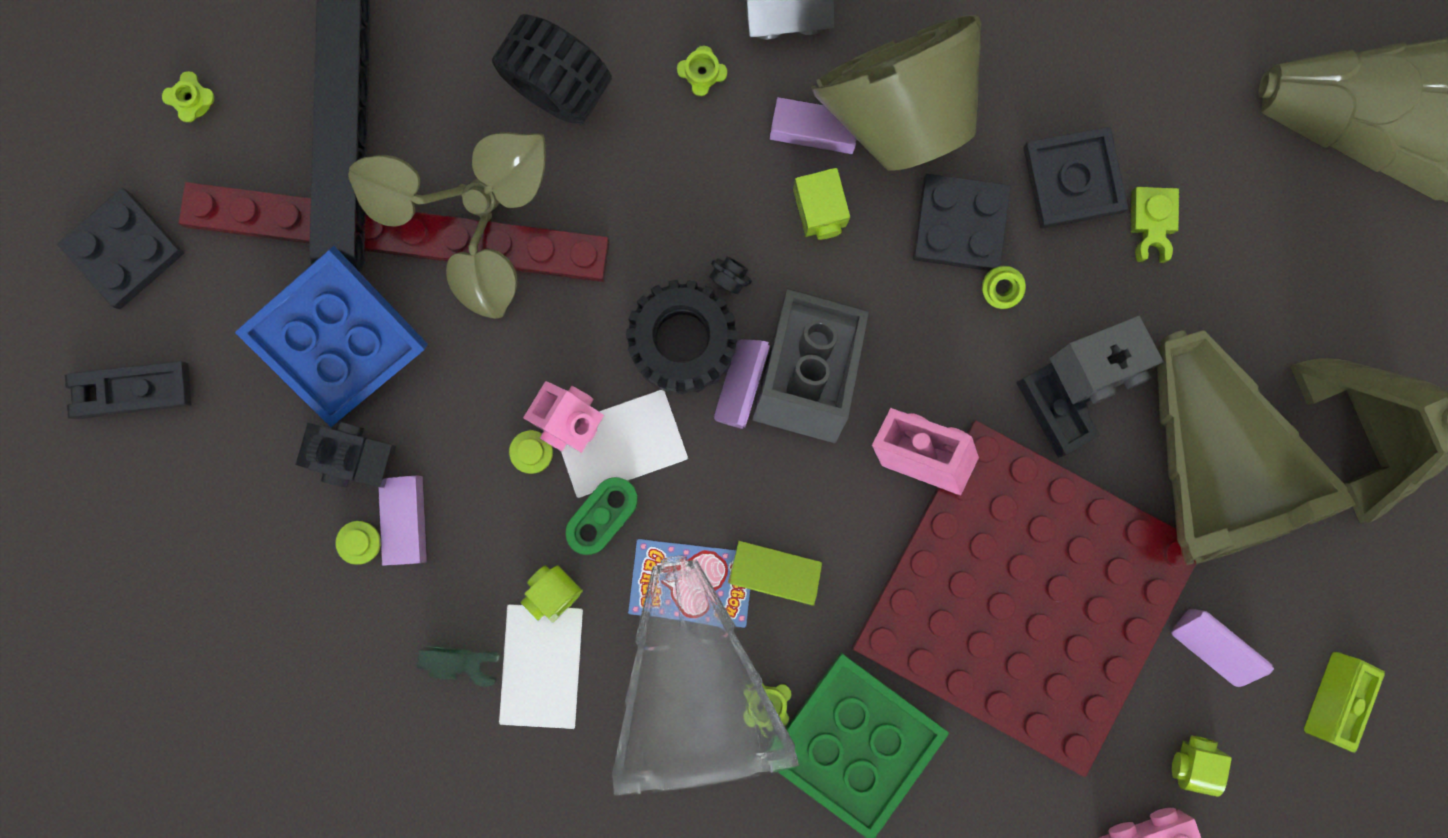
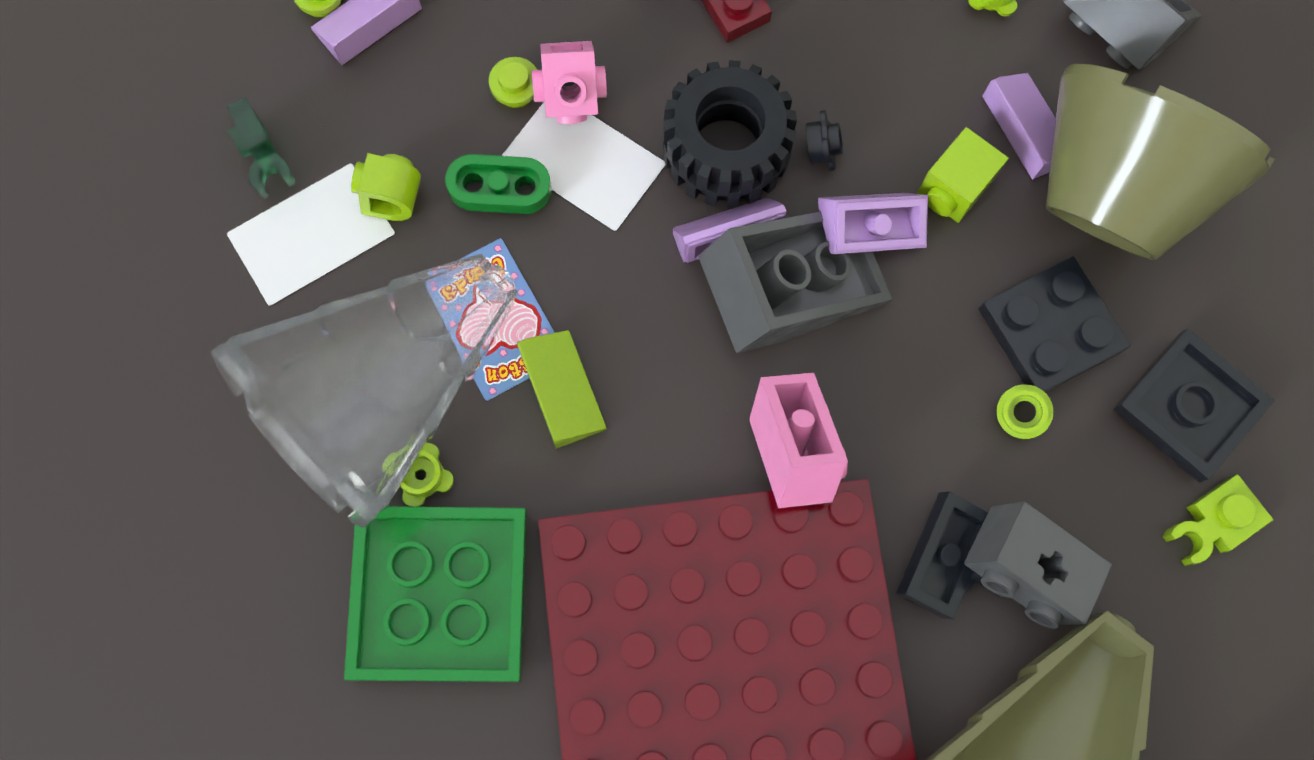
camera: 55 degrees right, 10 degrees down
none -> lavender slope [818,193,928,254]

